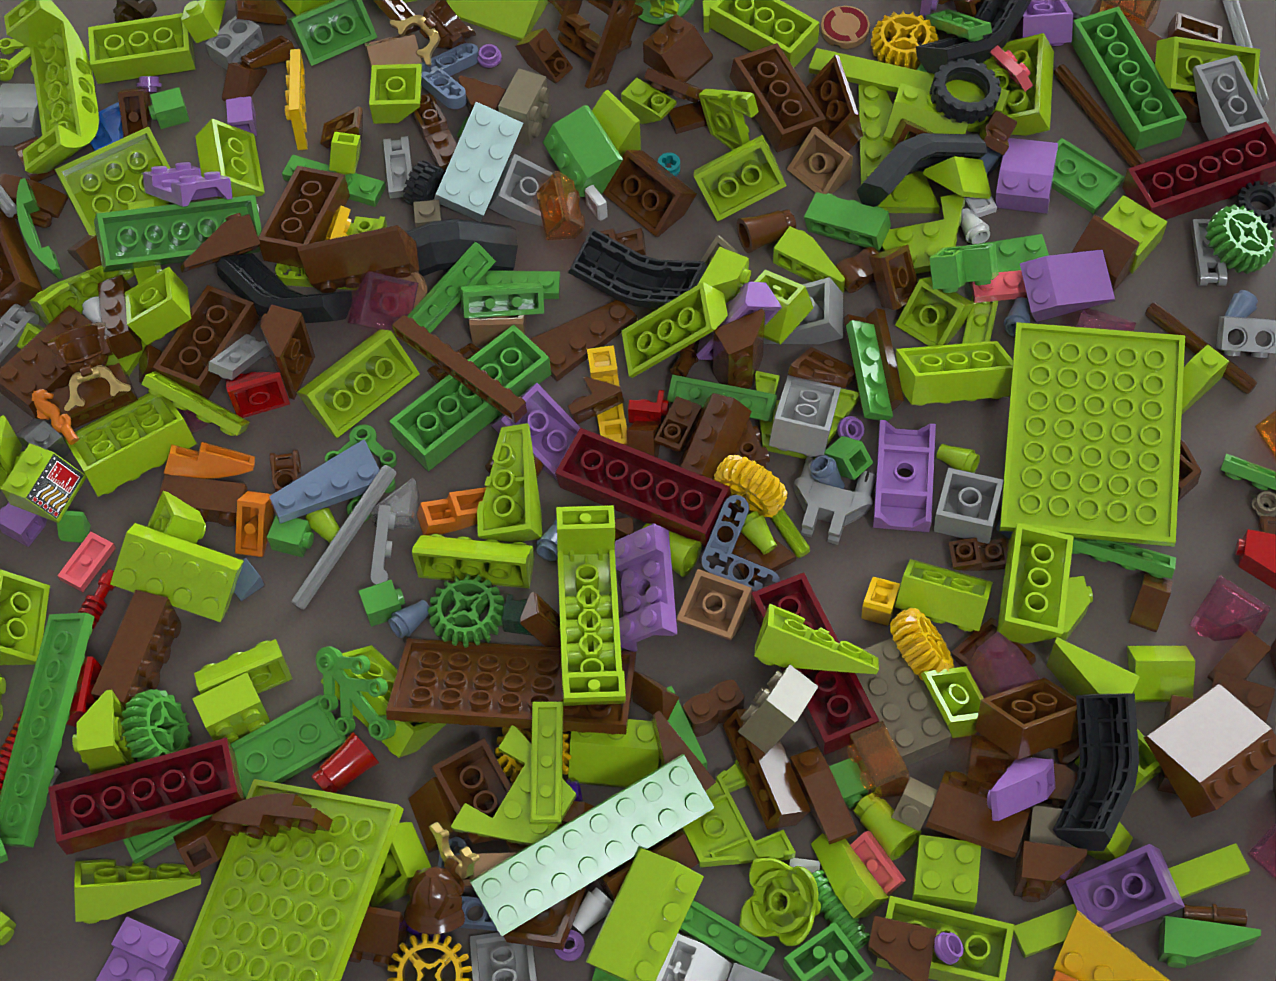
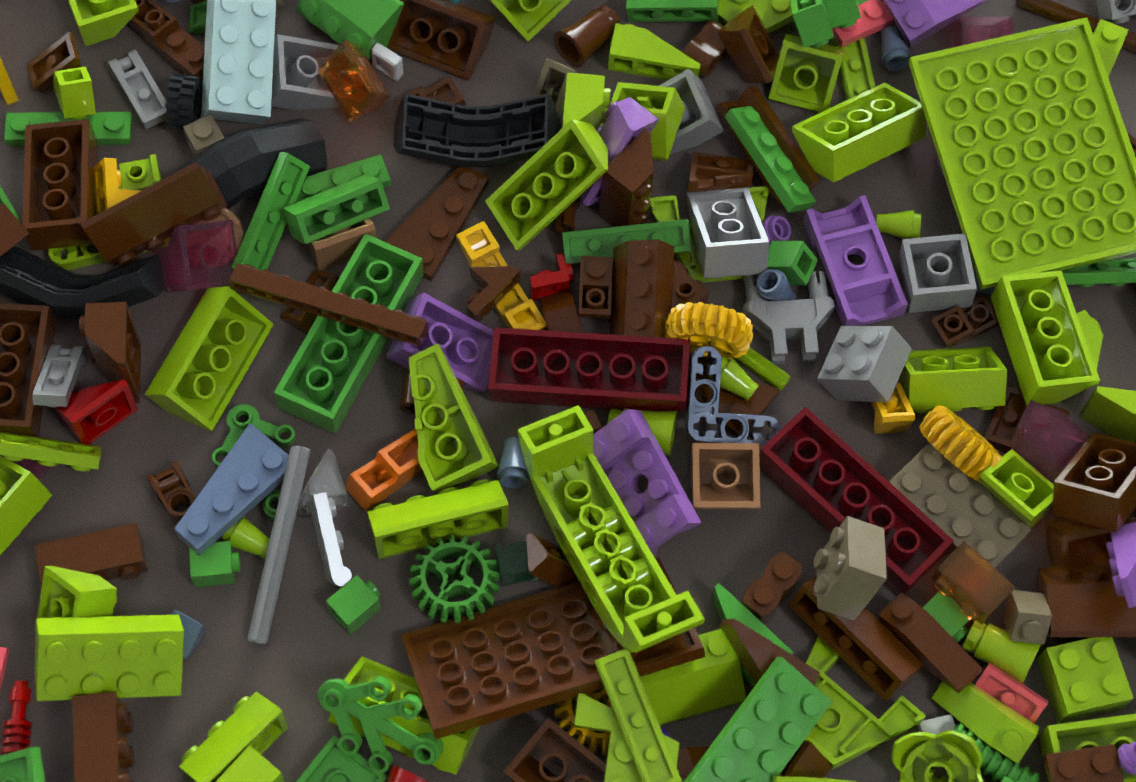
camera: 30 degrees left, 5 degrees up
orange slope [164,442,255,479] -> none
orange slope [235,491,274,557] -> none
sand blue cone [388,600,430,638] -> none
reddish brown slope [633,671,679,721] -> none
lime wedge [754,604,879,674] -> none
none -> light grey brick [817,326,912,402]

